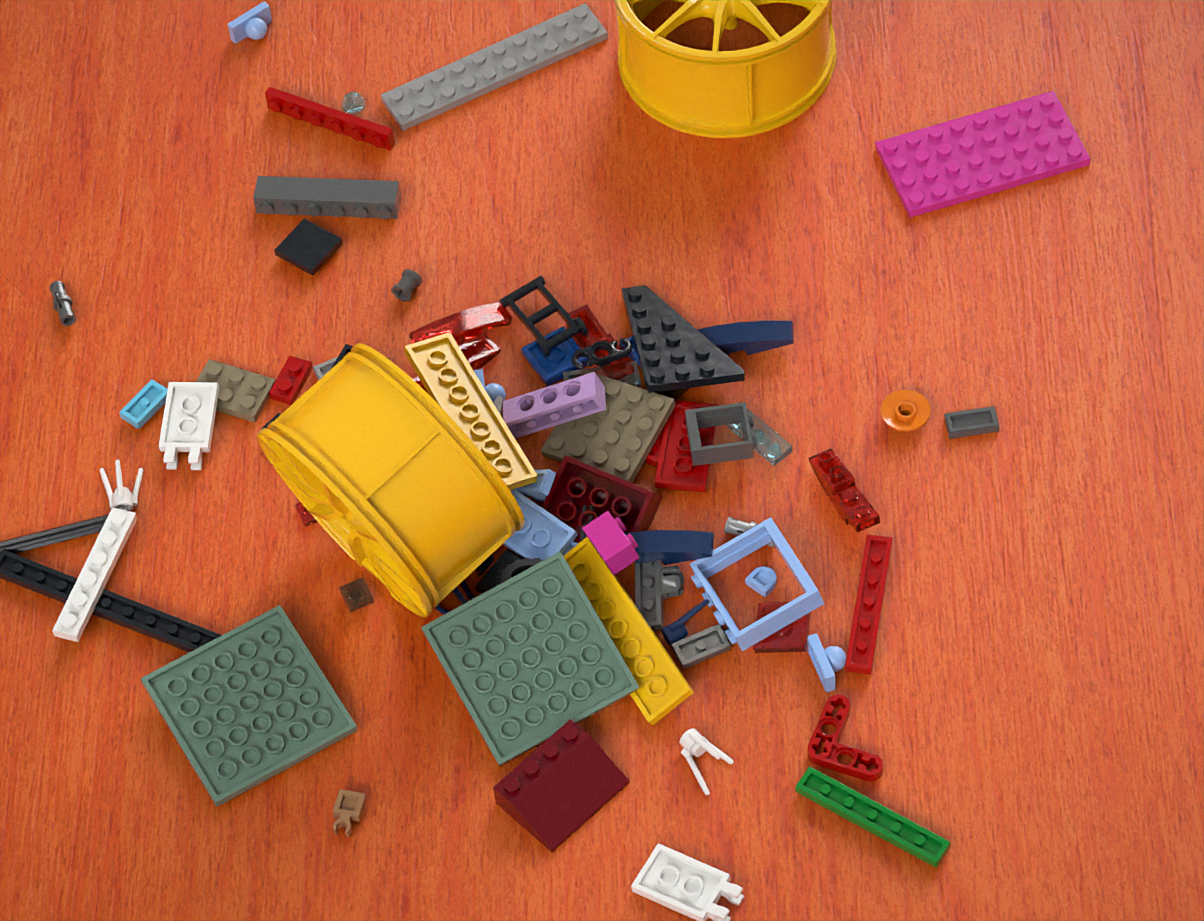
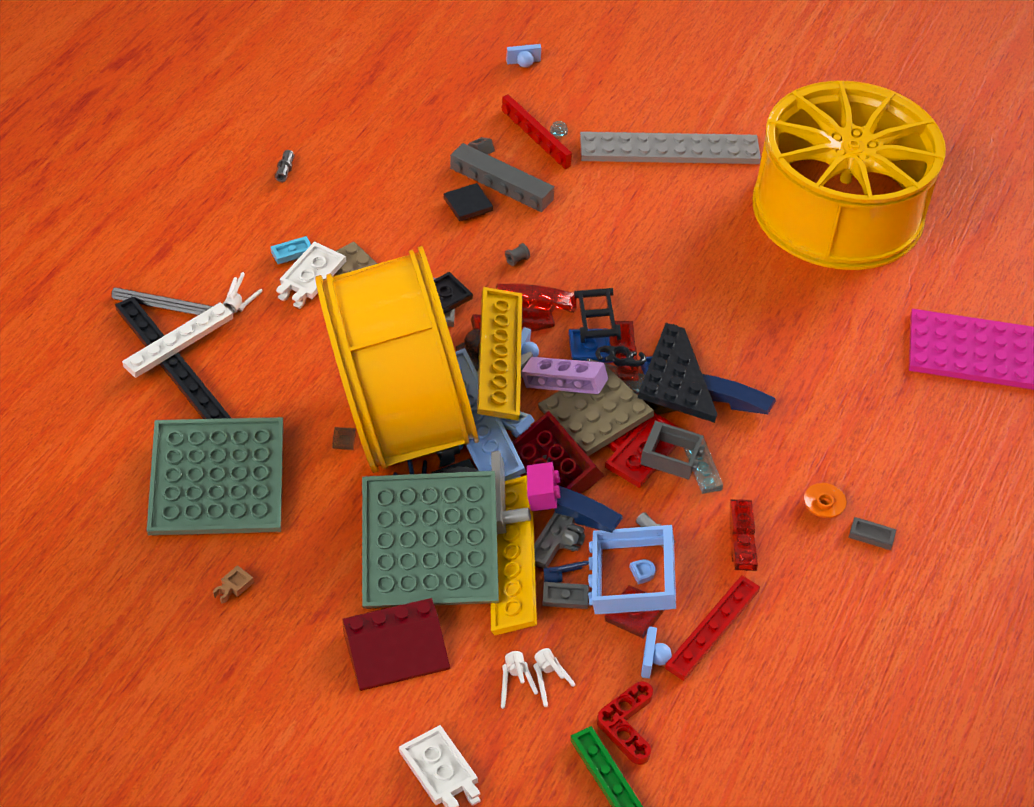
camera: 20 degrees right, 5 degrees down
none -> dark grey slope [468,137,495,155]
none -> light grey piece [491,451,531,534]
none -> white plant [533,648,575,707]

